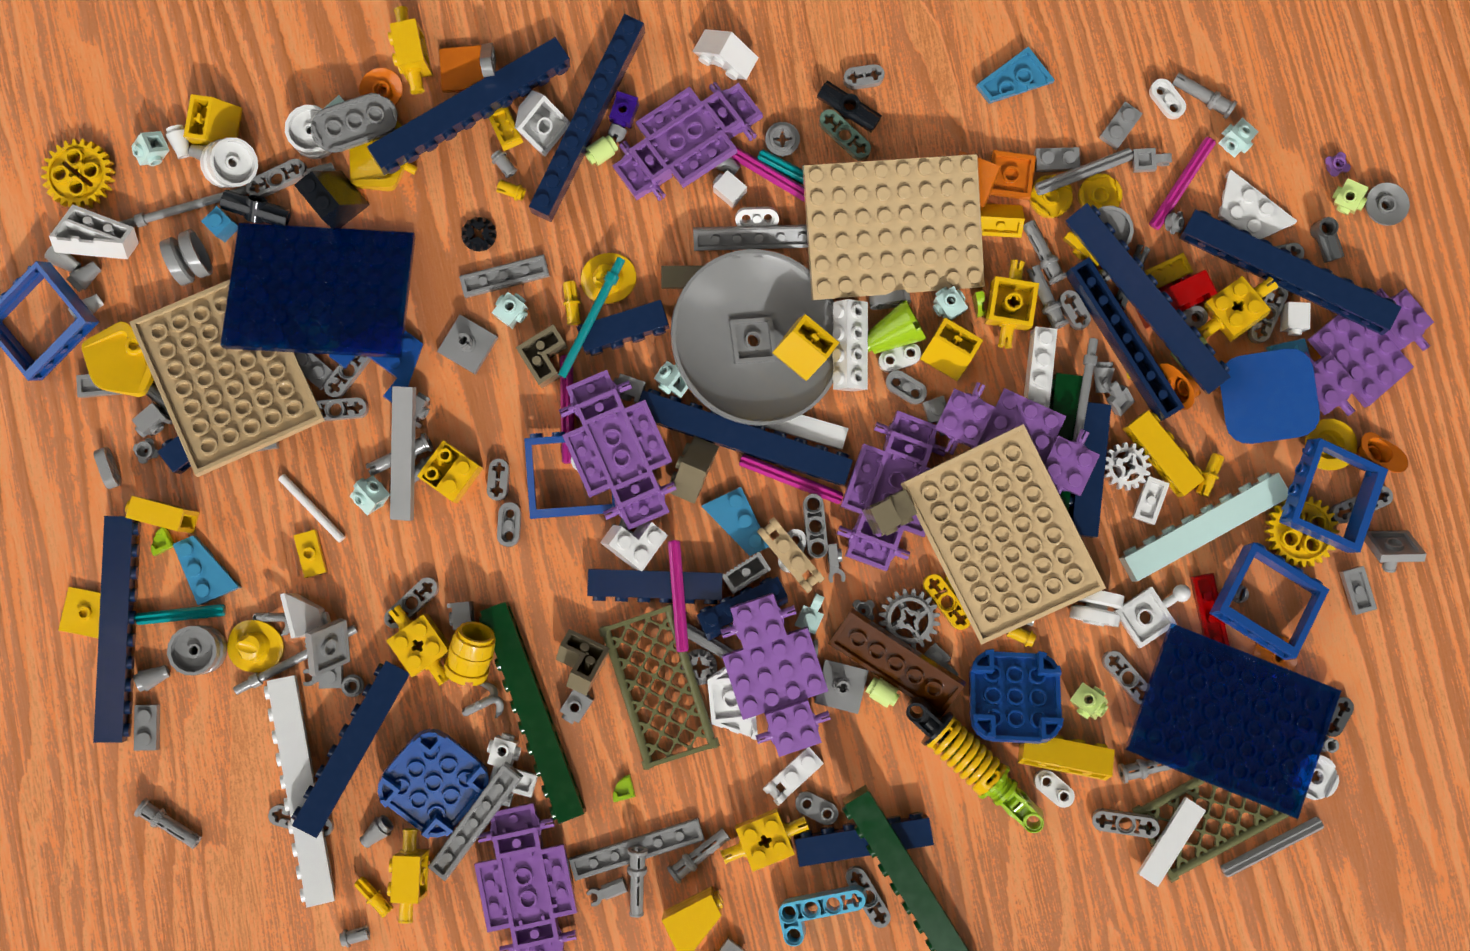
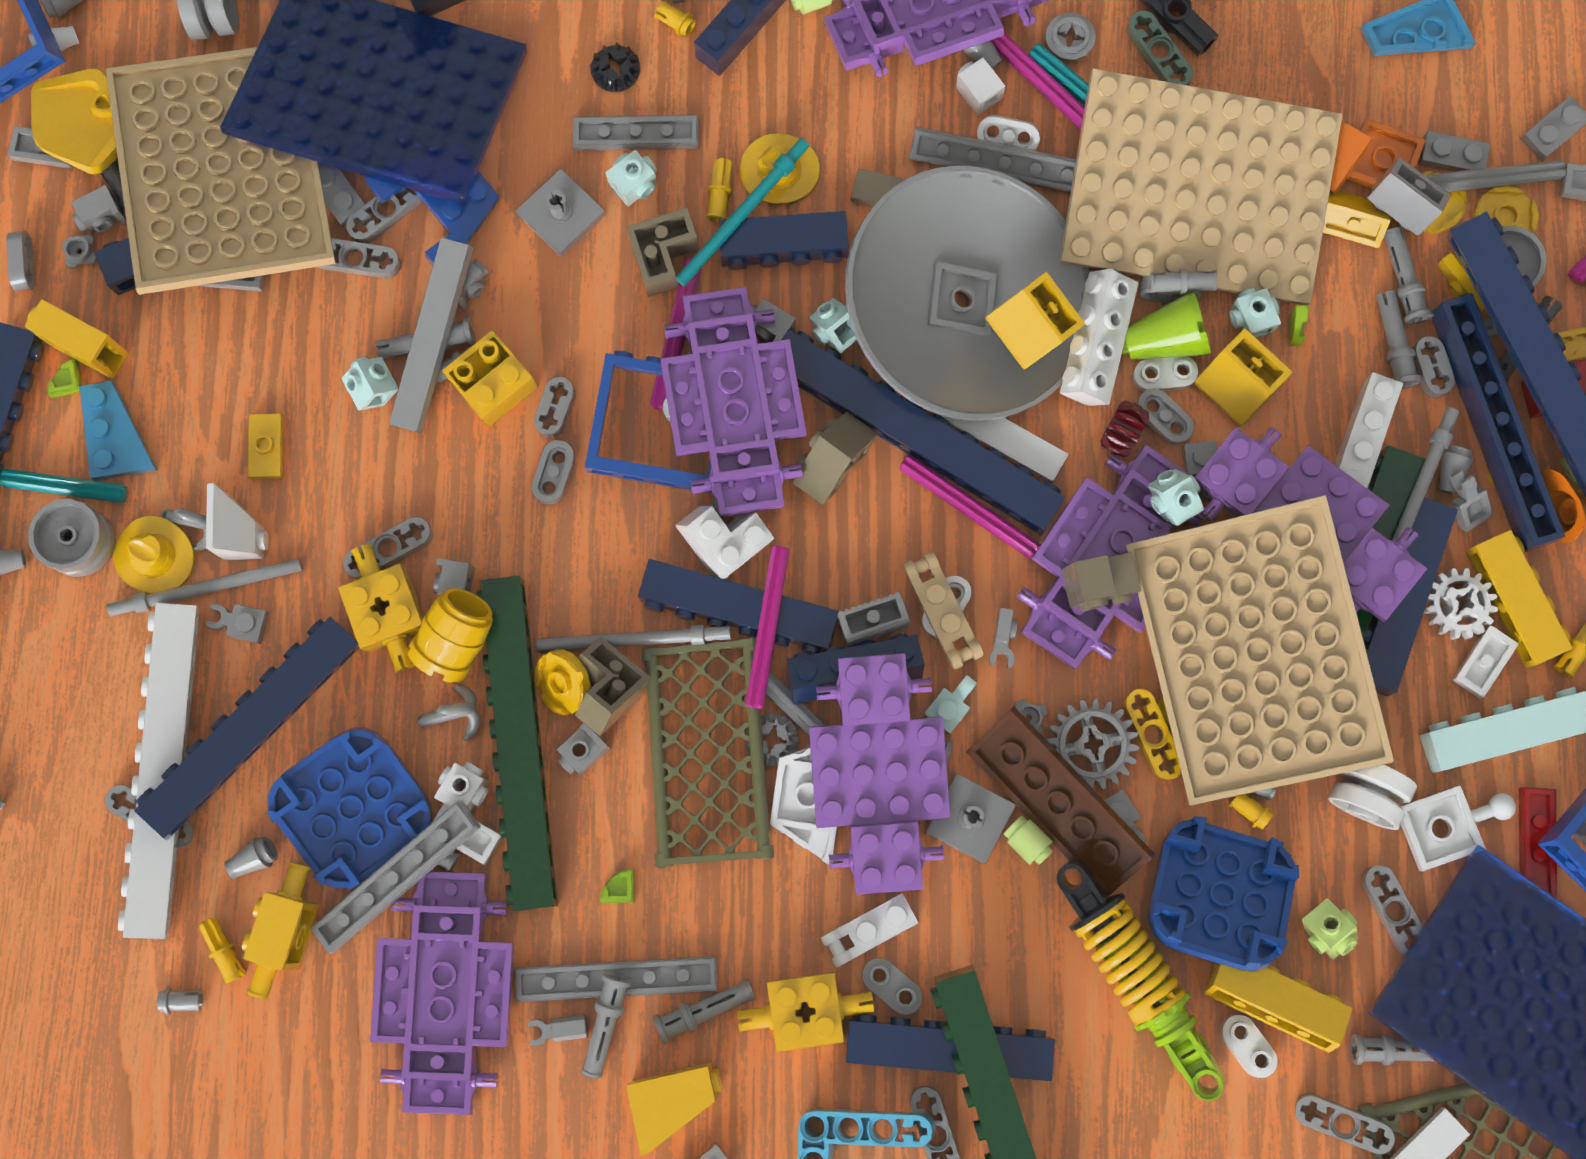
camera: 20 degrees right, 5 degrees down
white bar [278,474,345,543] -> none
light grey tile [305,618,350,677] -> none
light grey plate [341,674,364,697] -> none
dark azure wing [701,487,769,556] -> none
light grey beam [802,494,828,559] -> none
yellow brick [984,260,1039,349] -> none
none -> yellow tile [534,649,591,715]
none -> light grey bar [536,625,732,652]
none -> dark red gear [1100,400,1150,458]
none -> light aqua brick [1148,469,1205,526]
none -> light grey pin [1149,269,1217,295]
none -> light grey brick [1367,157,1451,236]

